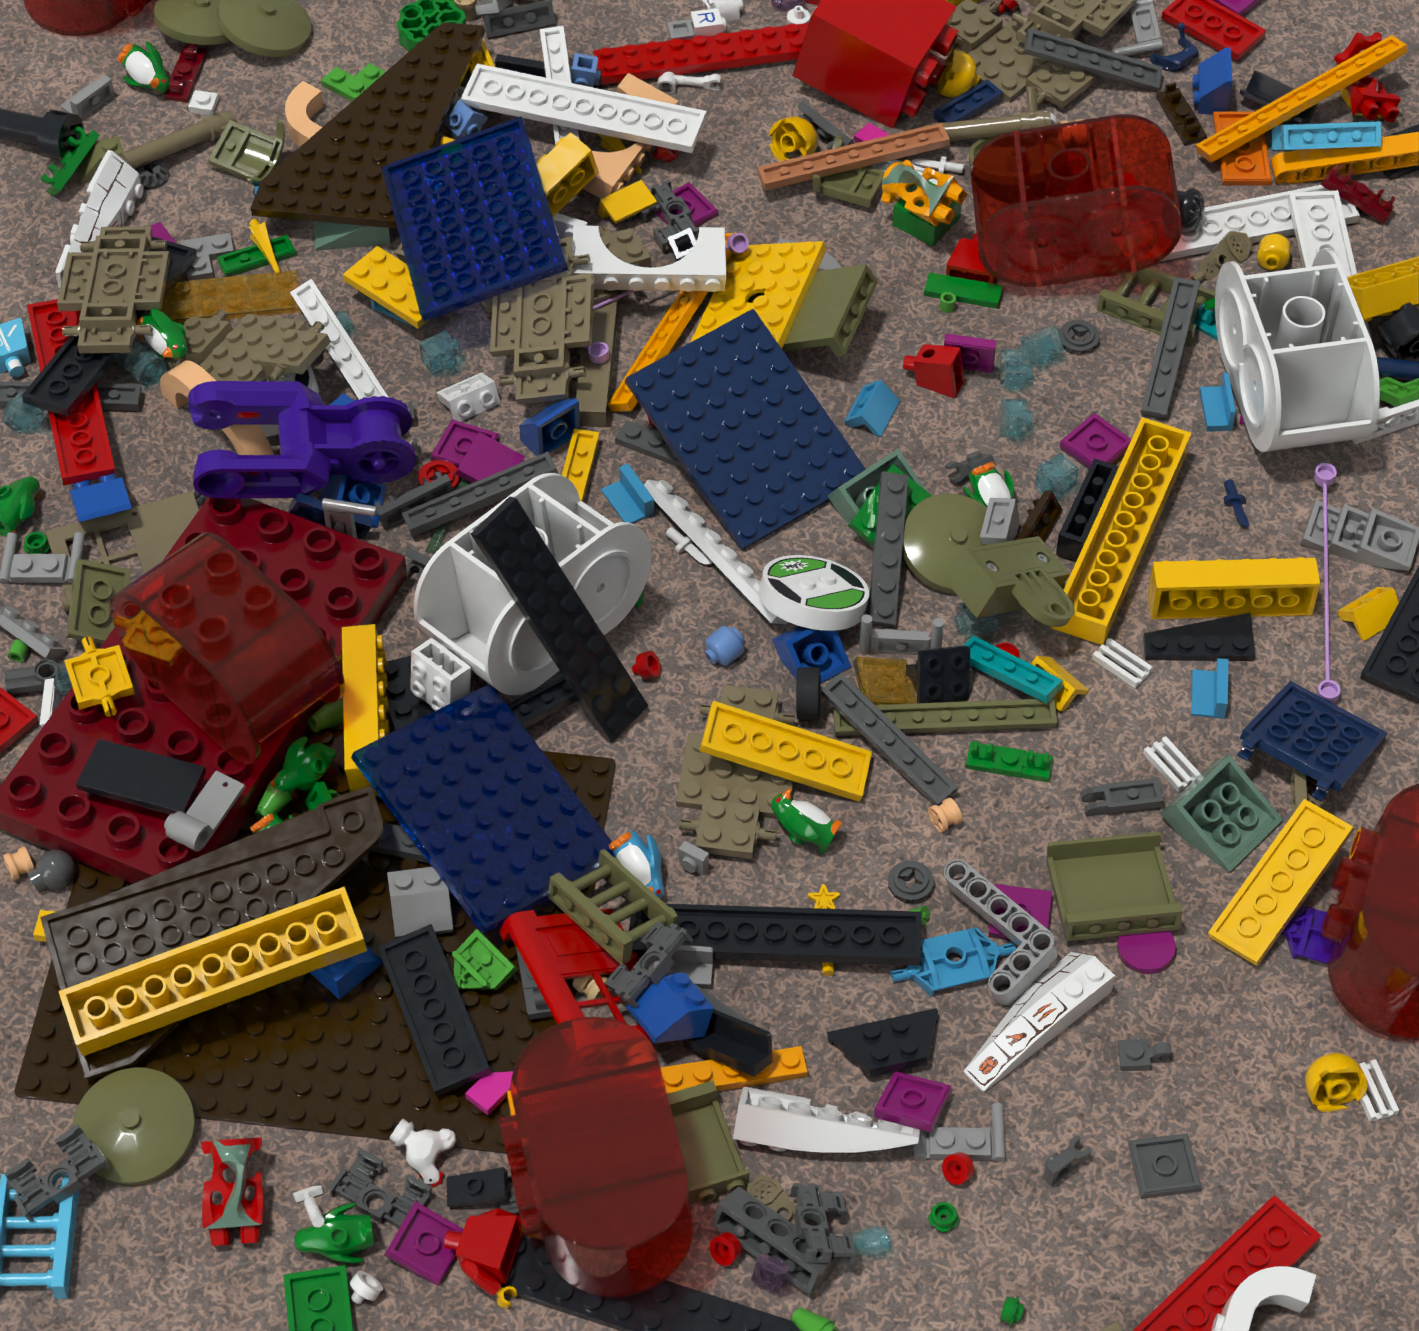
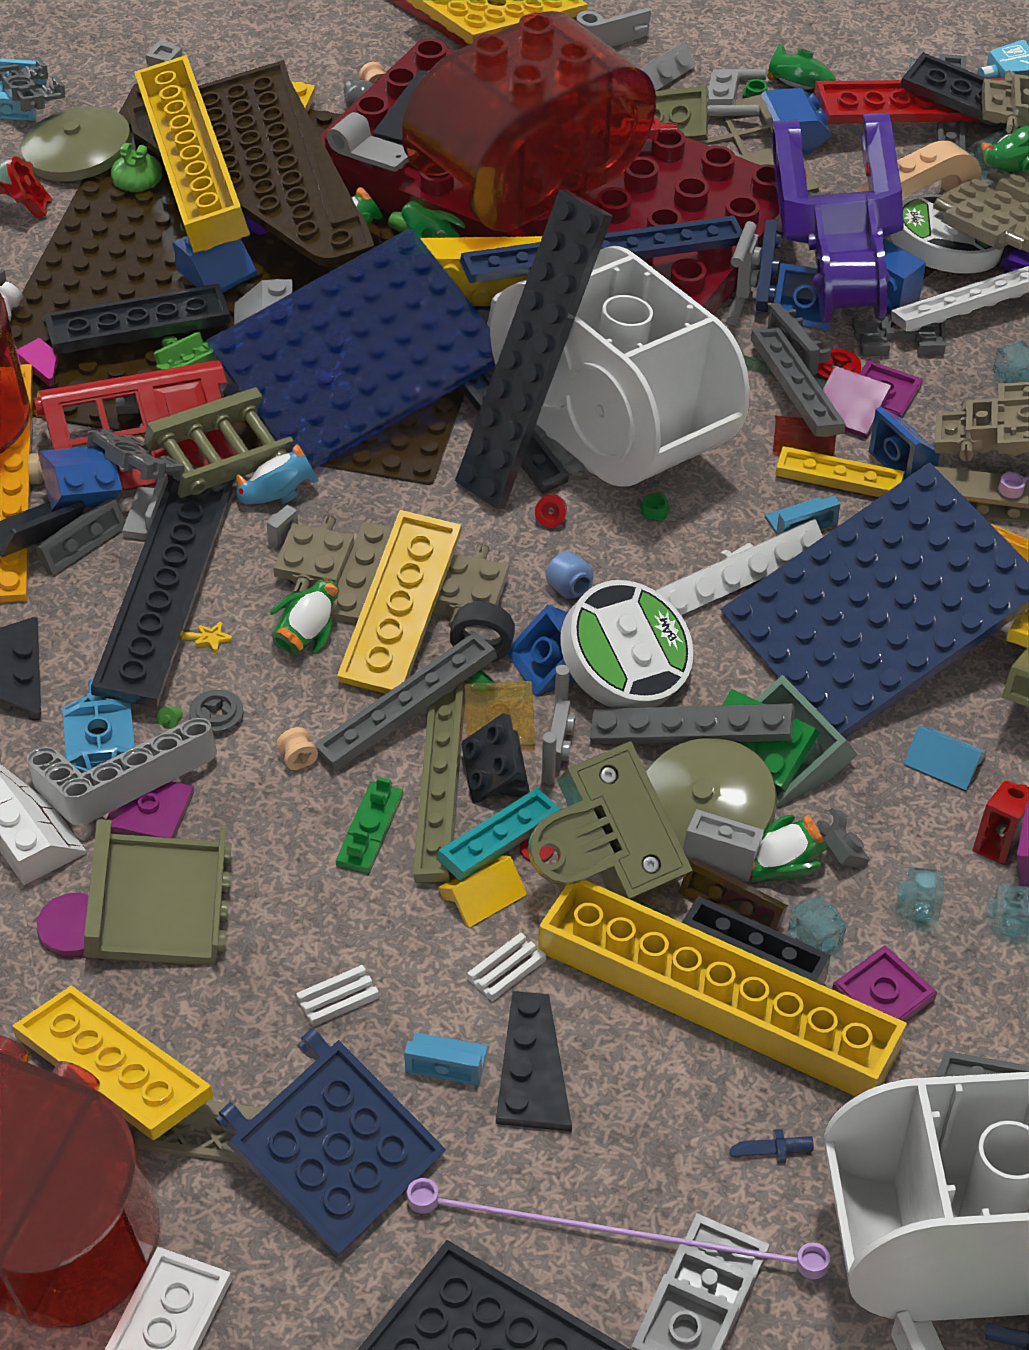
camera: 95 degrees right, 5 degrees down
white bracket [437,372,500,422] -> none
dark grey hinge [1080,778,1164,816] -> none
yellow brick [1147,557,1320,619] -> none
sand green slope [1160,754,1283,872] -> none
yellow panel [1337,587,1399,641] -> none
none -> bright green hair [111,143,162,192]
none -> dark blue plate [460,216,742,283]

